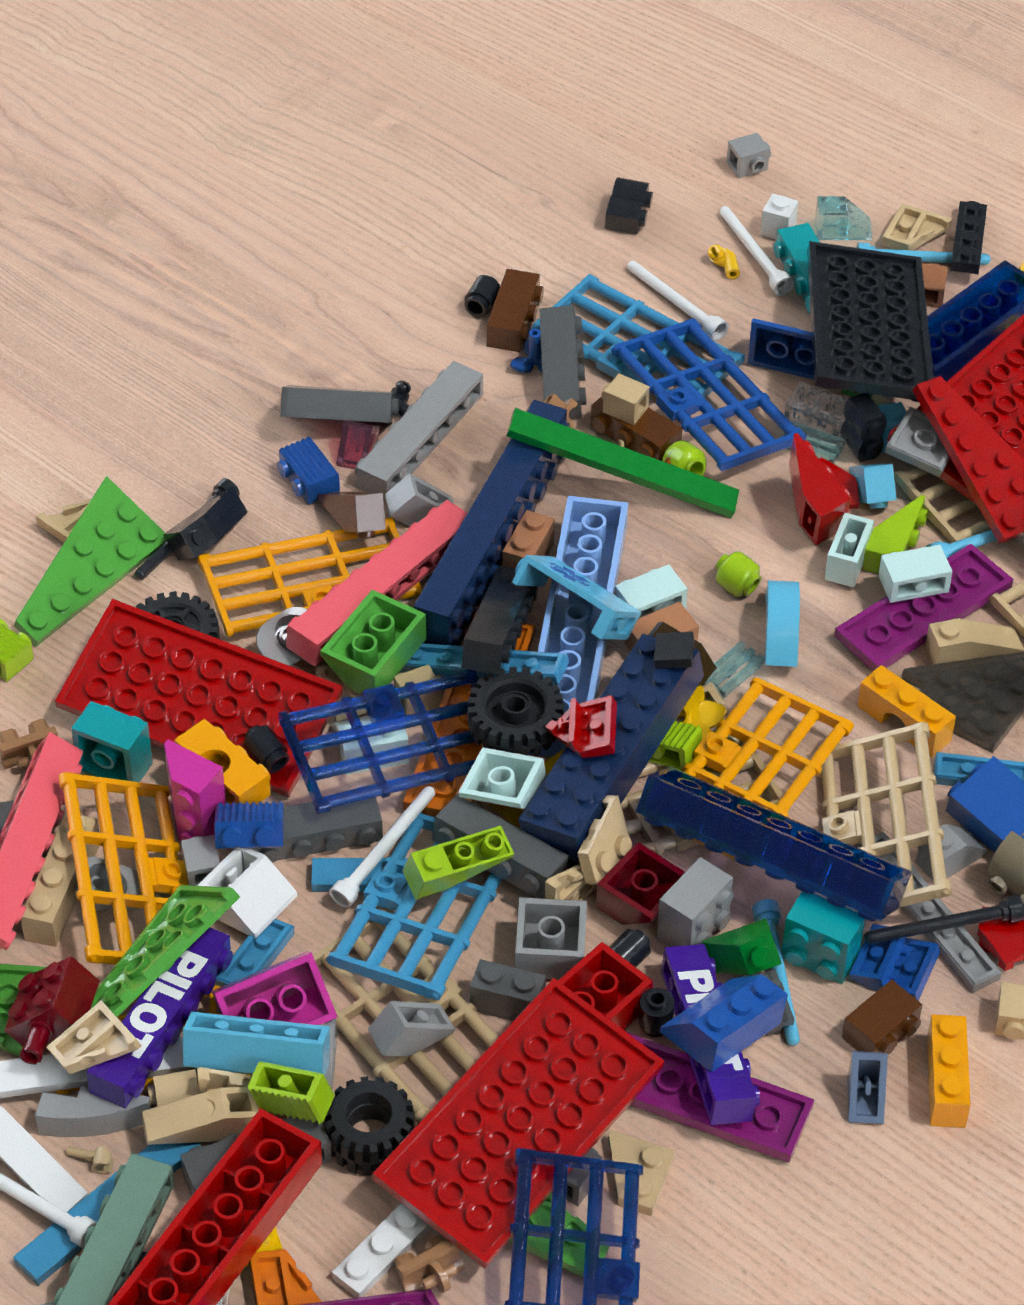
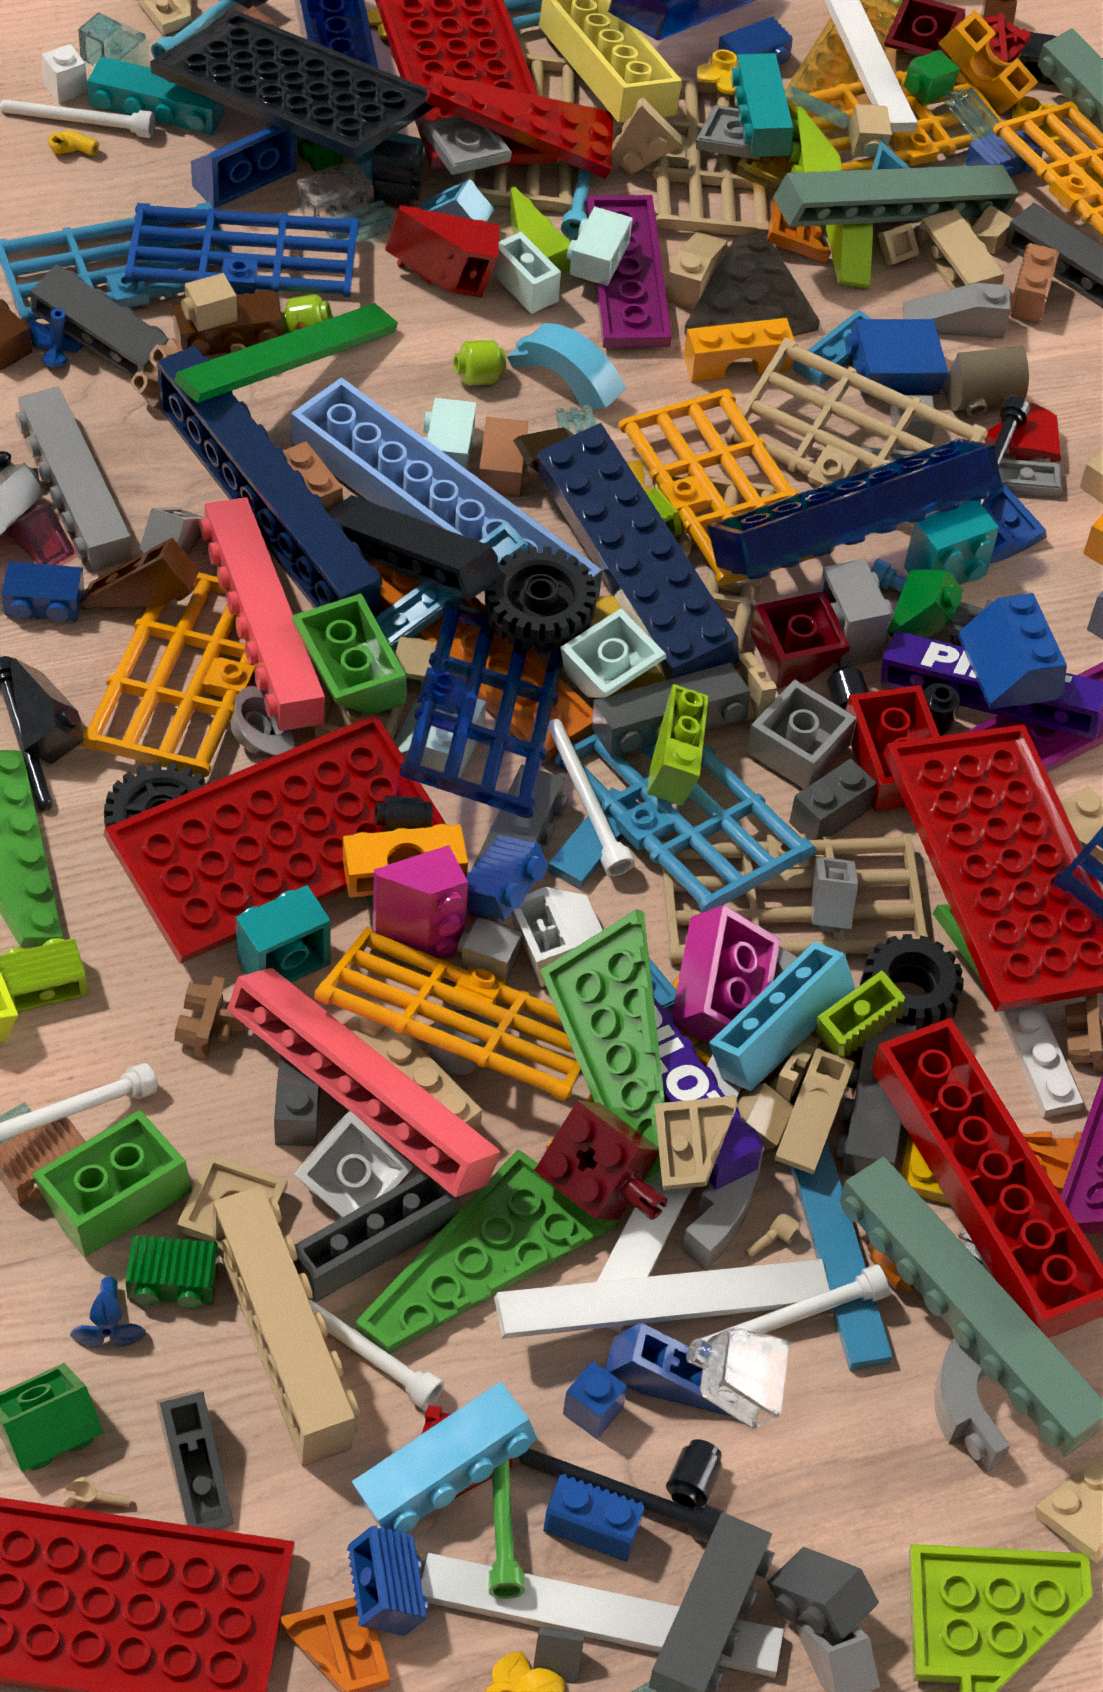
camera: 60 degrees left, 5 degrees up
medium azure panel [512,555,642,640] -> none
red slope [545,695,617,758] -> none
tan wing [577,795,632,884] -> none
white piece [627,261,729,341] -> none
black piece [654,632,695,669] -> none
reddish brown brick [842,979,923,1055] -> none

